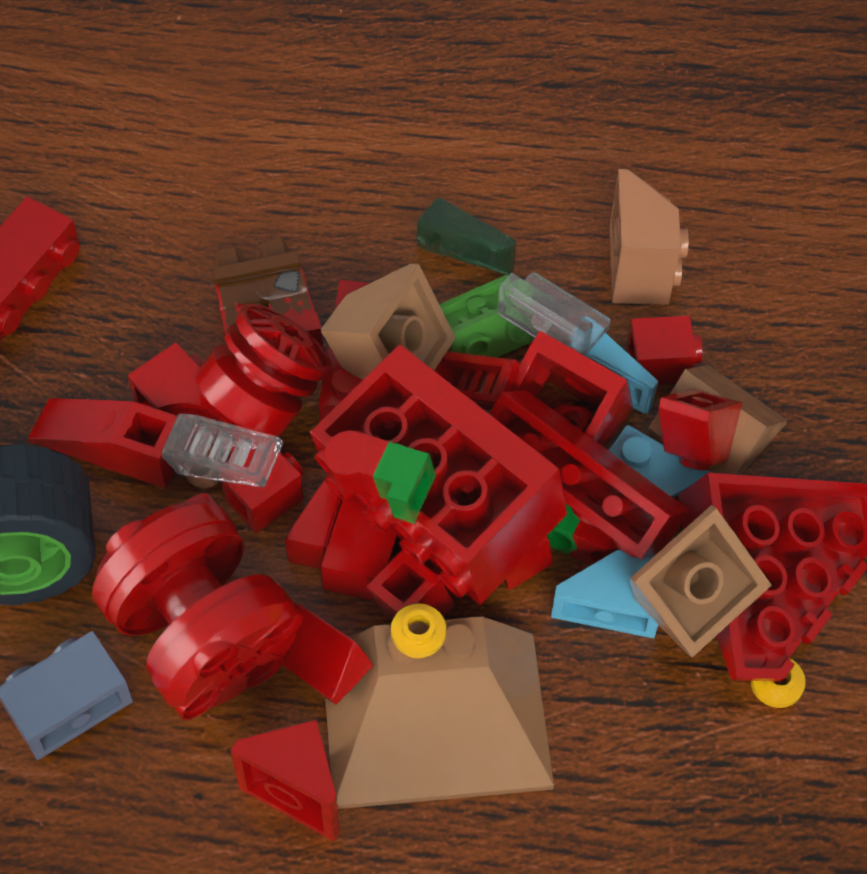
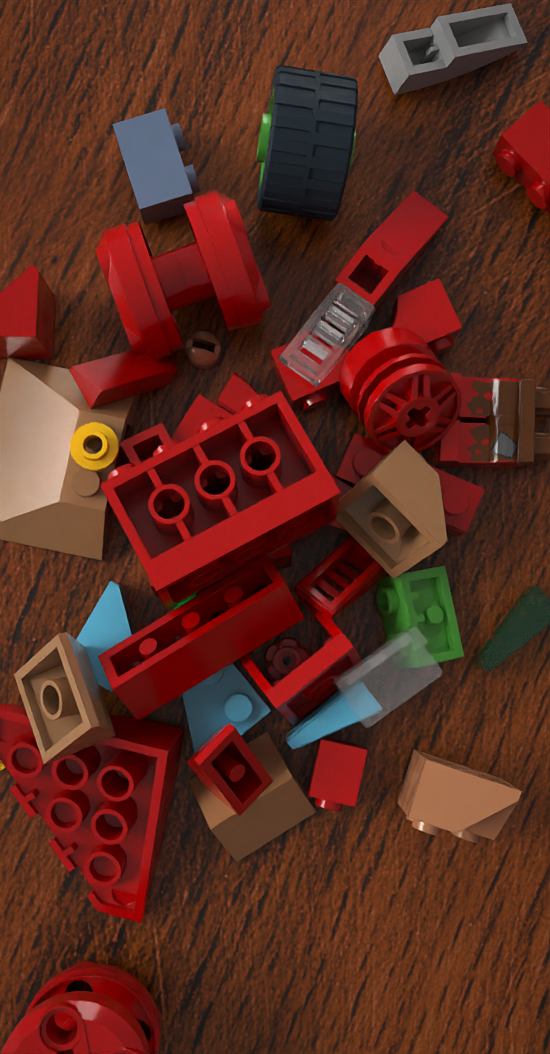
camera: 105 degrees right, 25 degrees up
leg [324,430,436,524] -> none

